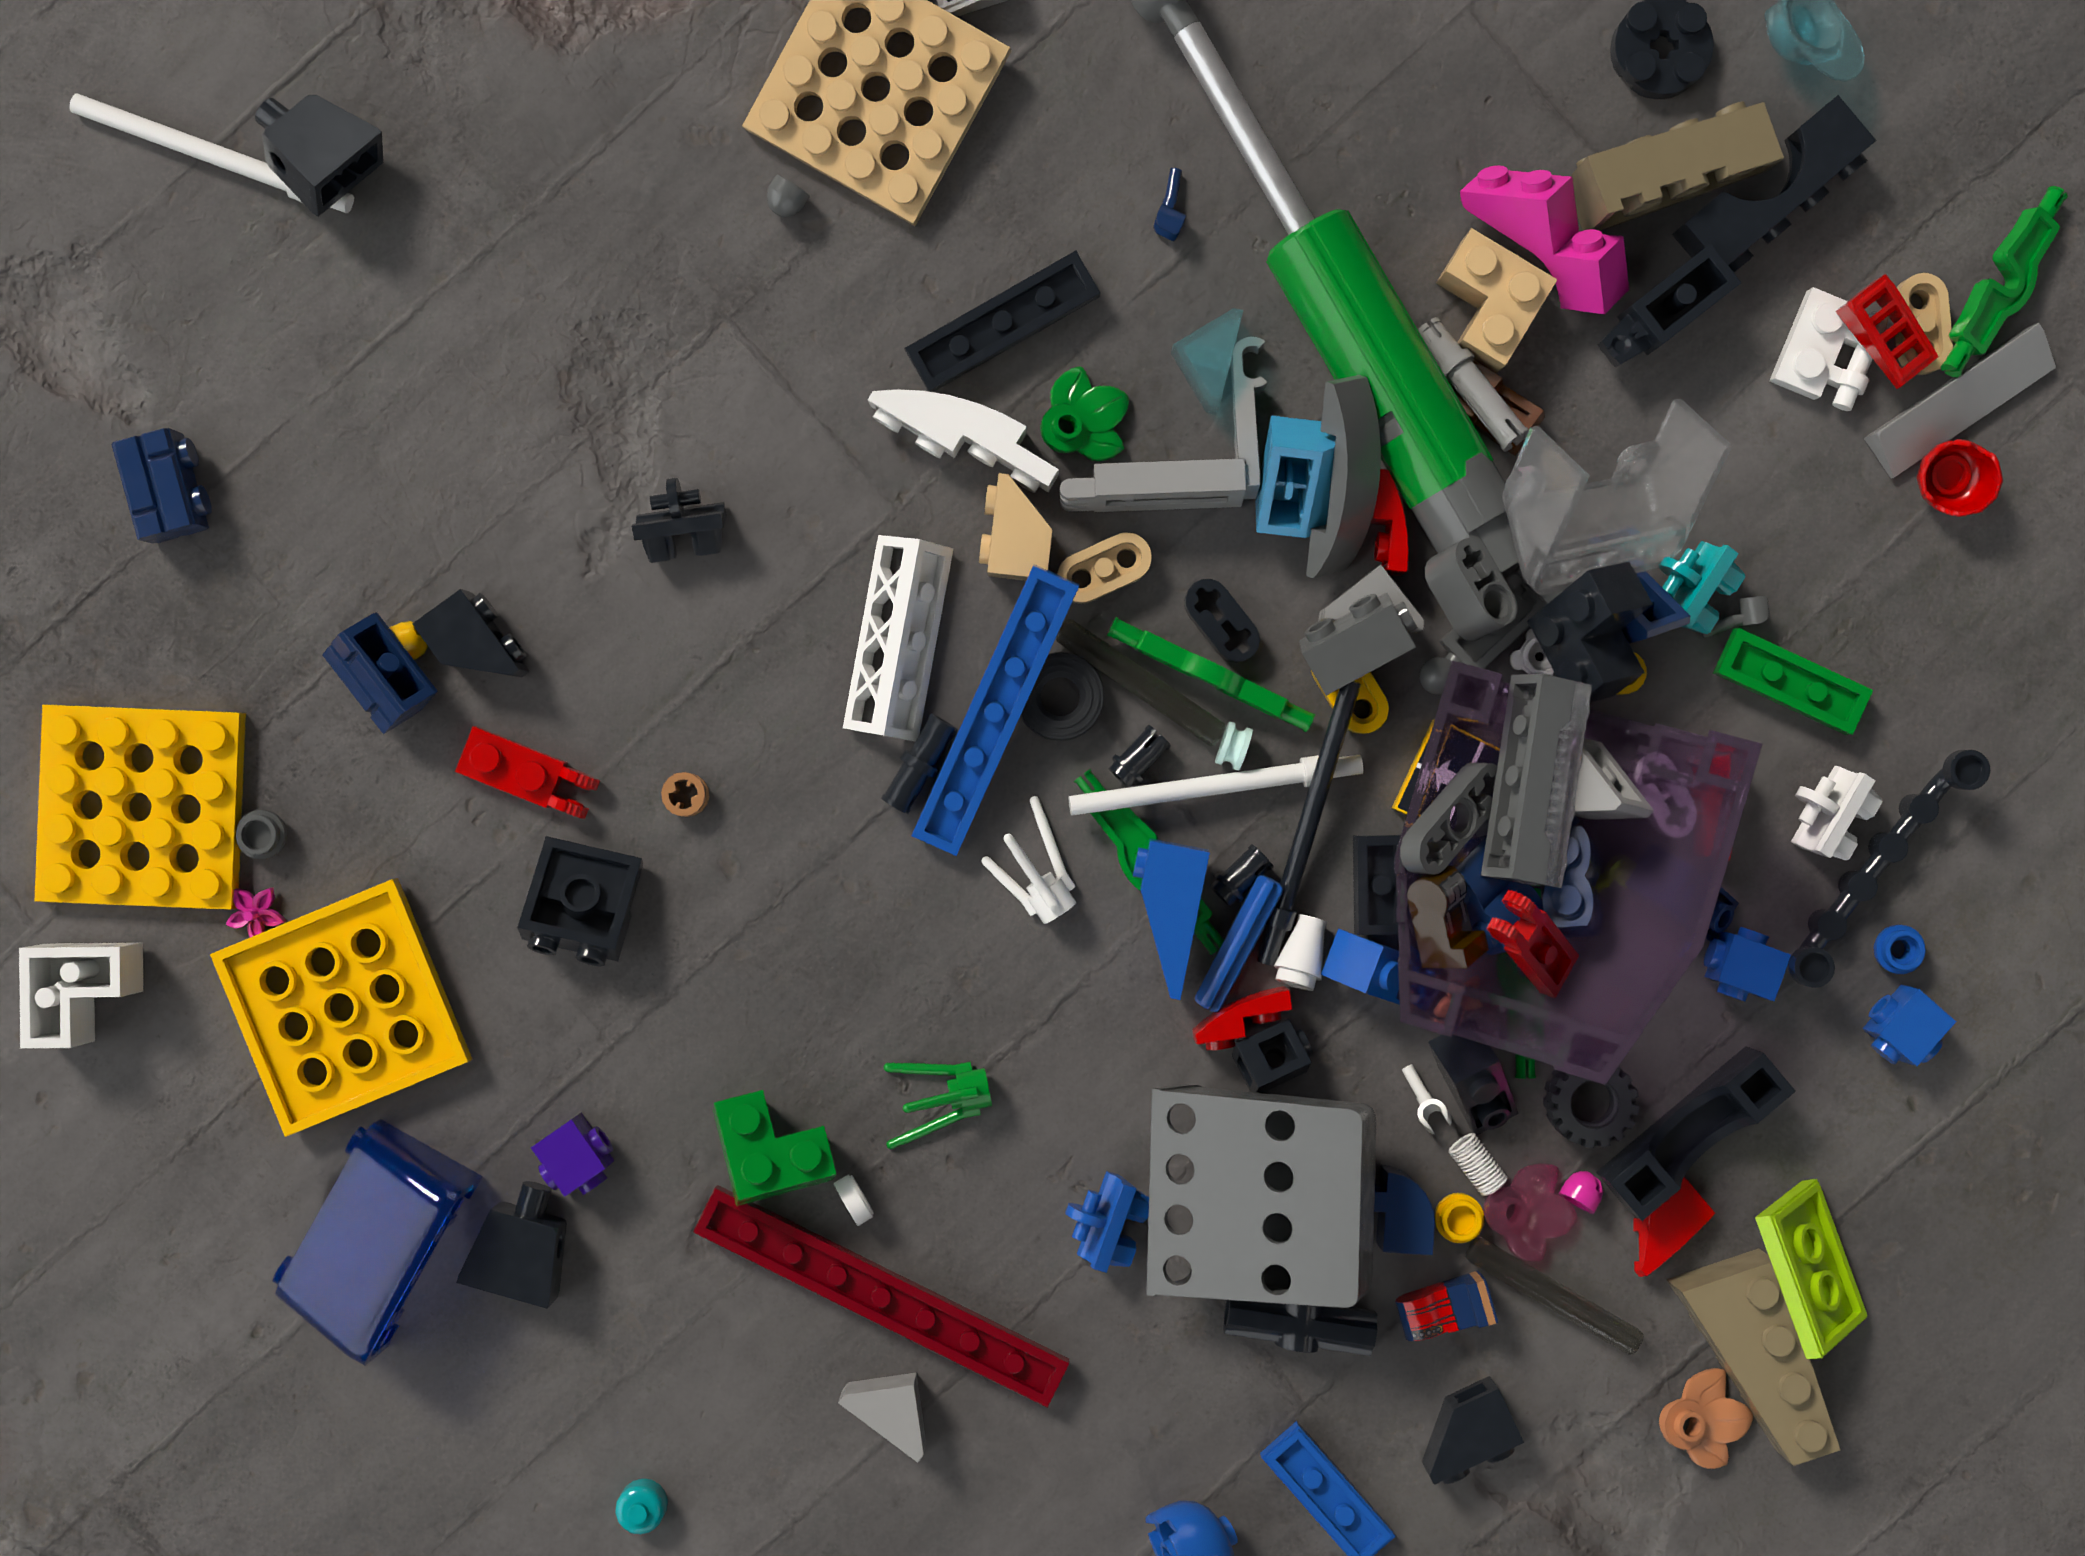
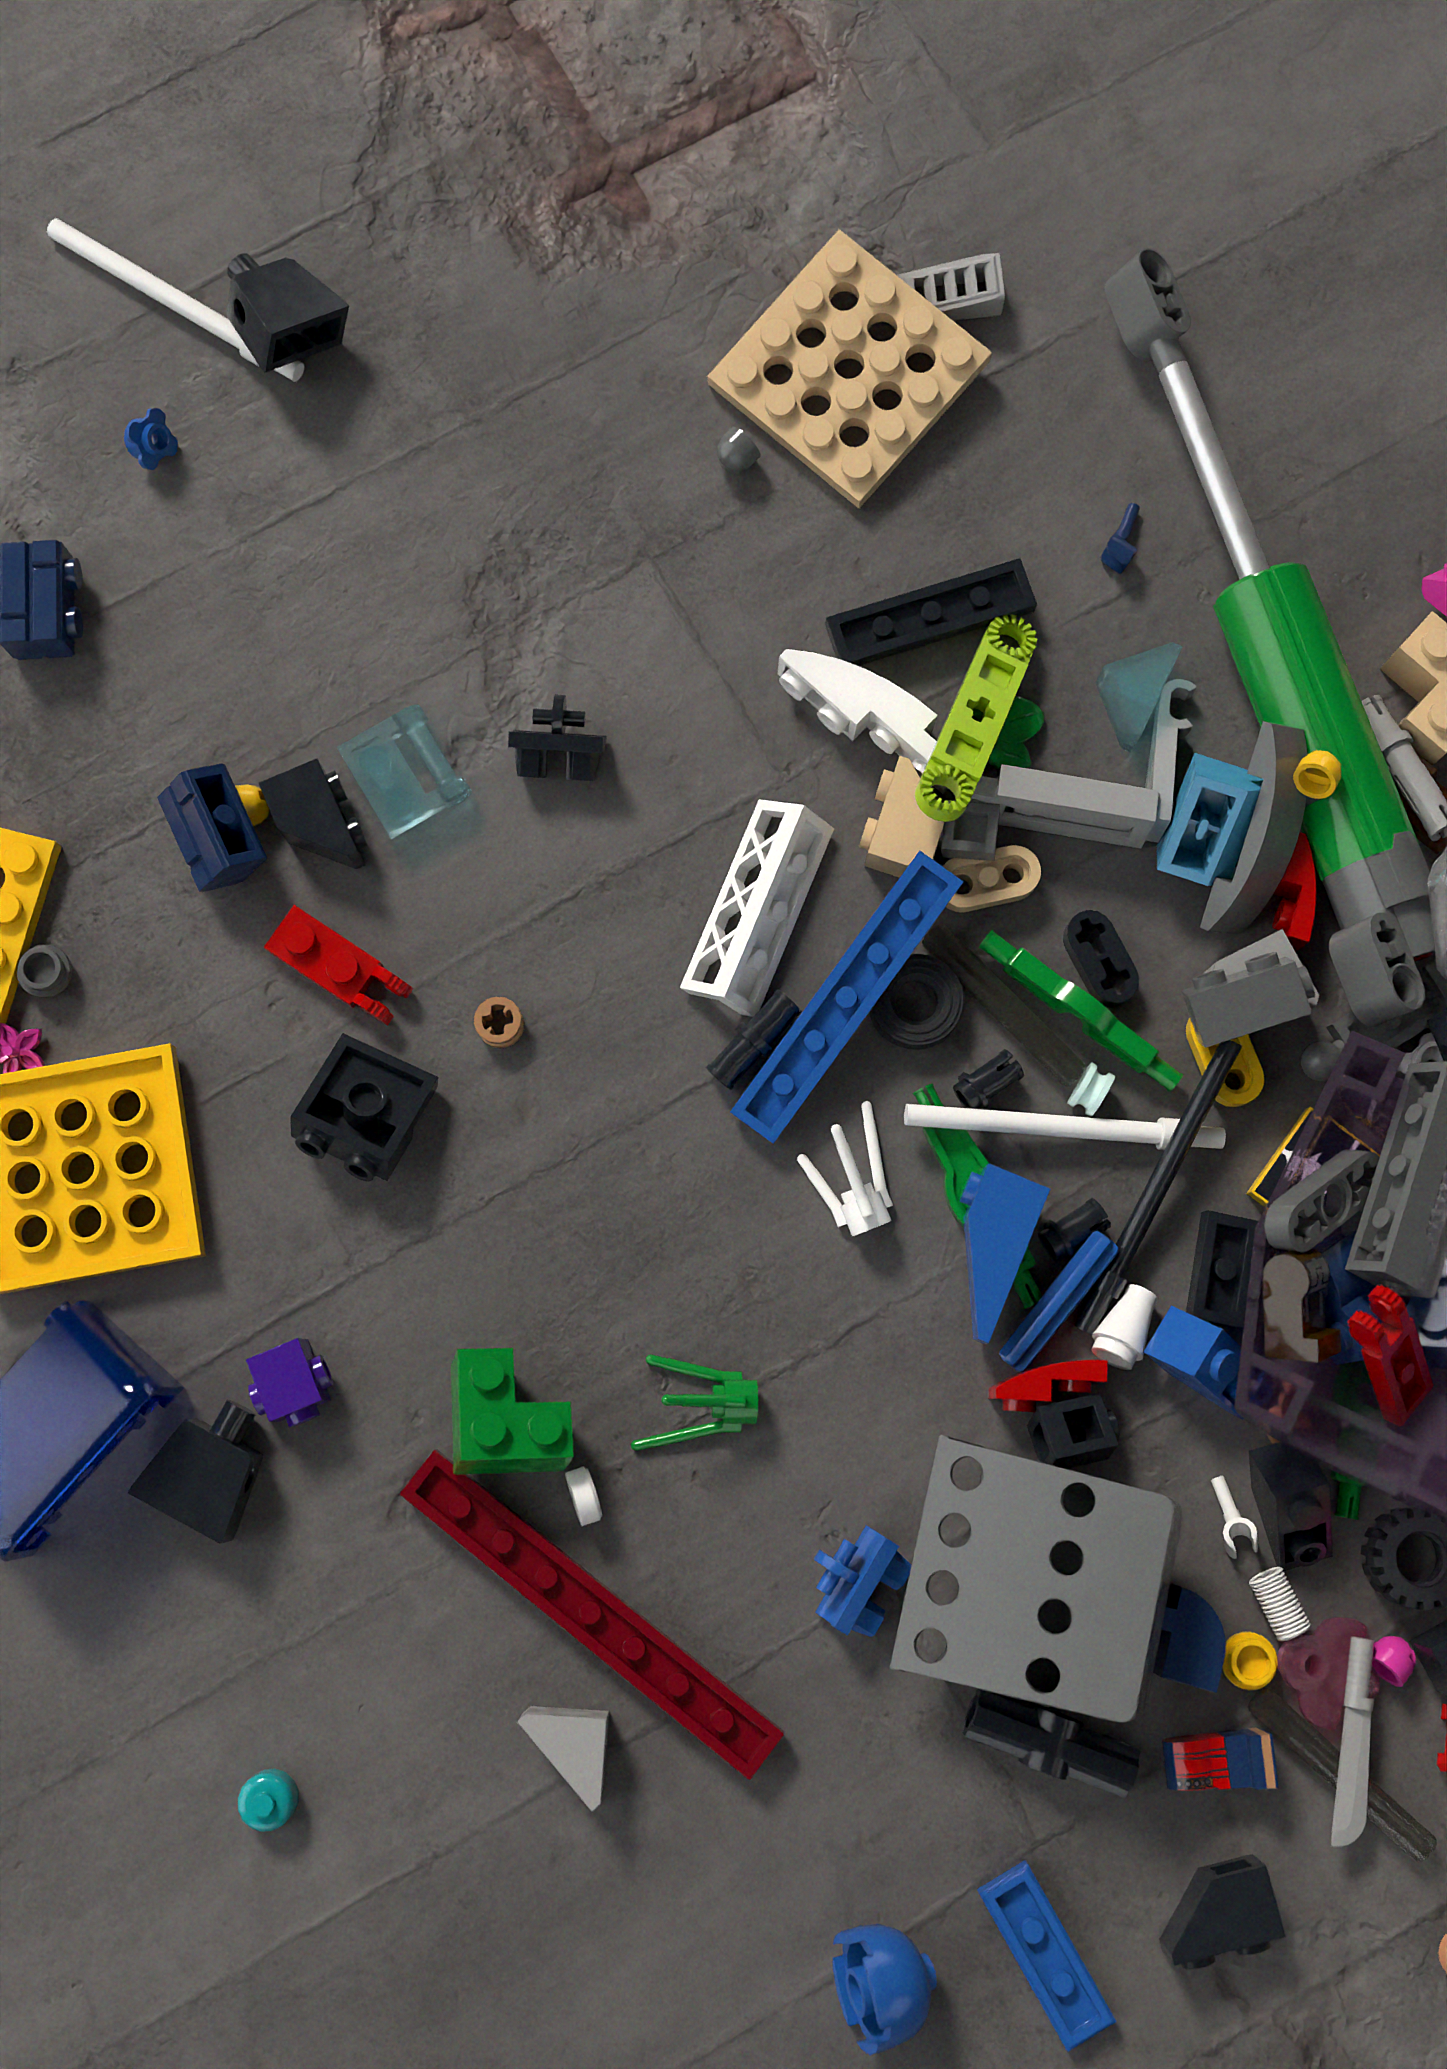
camera: 10 degrees right, 10 degrees down
none -> blue plate [124,408,178,470]
none -> clear light blue plate [337,704,472,839]
none -> lime piece [915,614,1038,822]
none -> dark grey tile [941,800,1000,861]
none -> yellow hinge [1293,750,1341,799]
none -> light grey piece [1331,1636,1374,1847]

